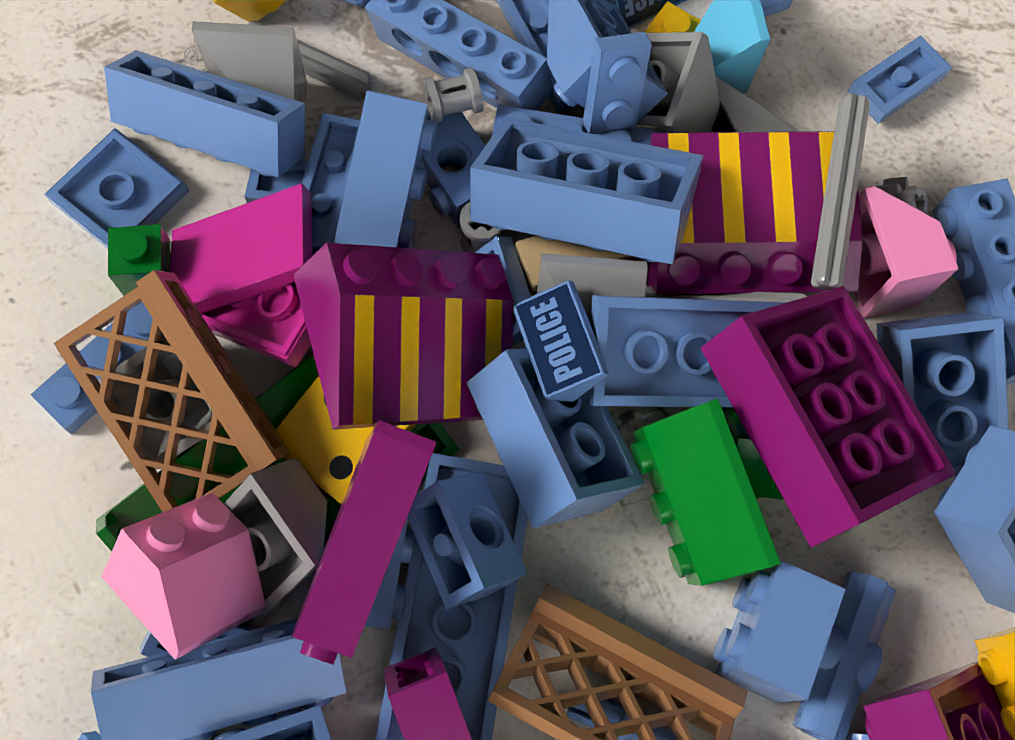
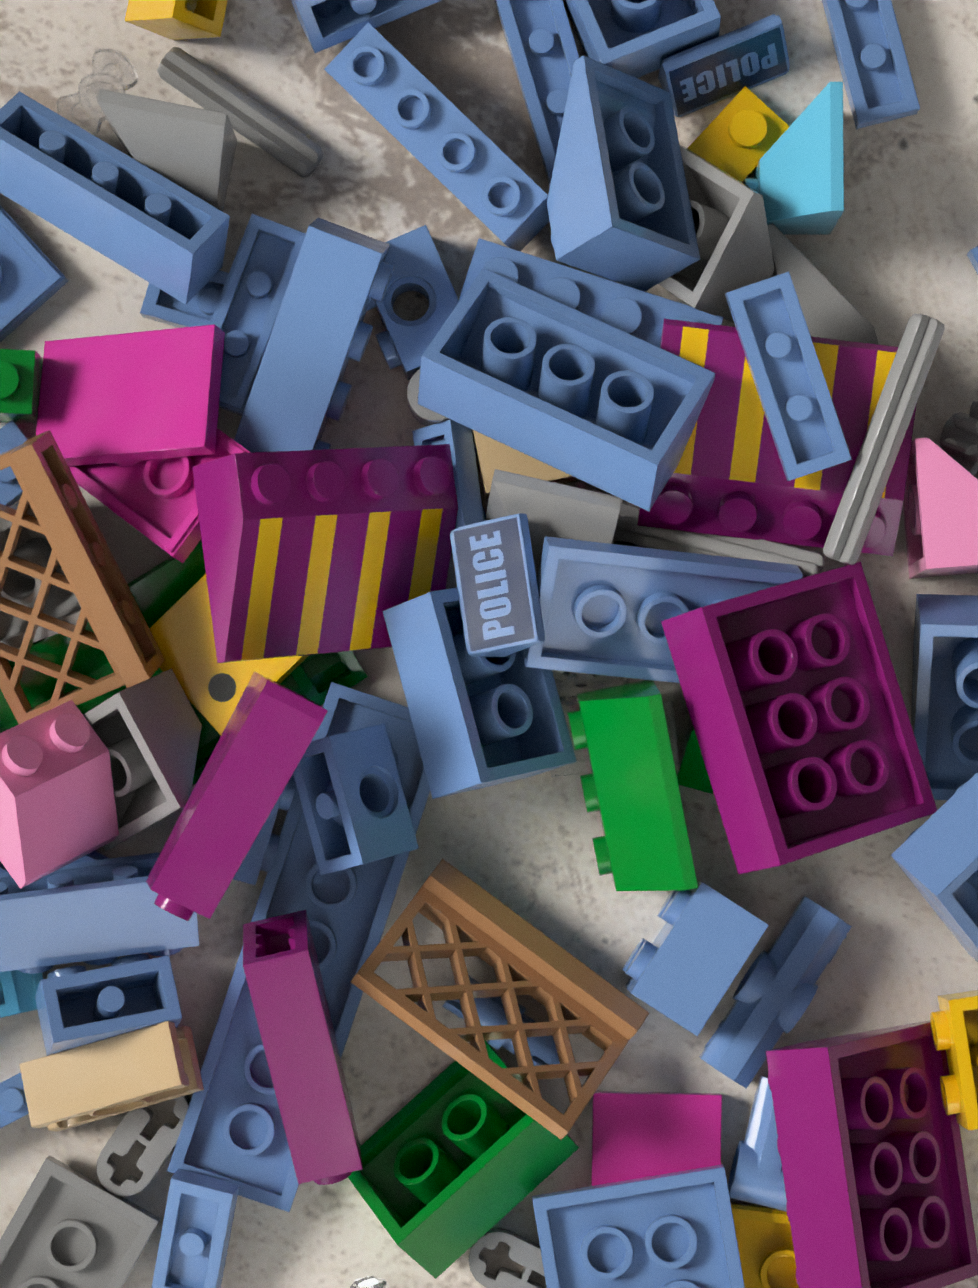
camera: 15 degrees right, 15 degrees up
light grey bush [423,67,483,123] -> none
medium blue plate [583,32,652,134] -> none
none -> medium blue plate [725,271,852,481]

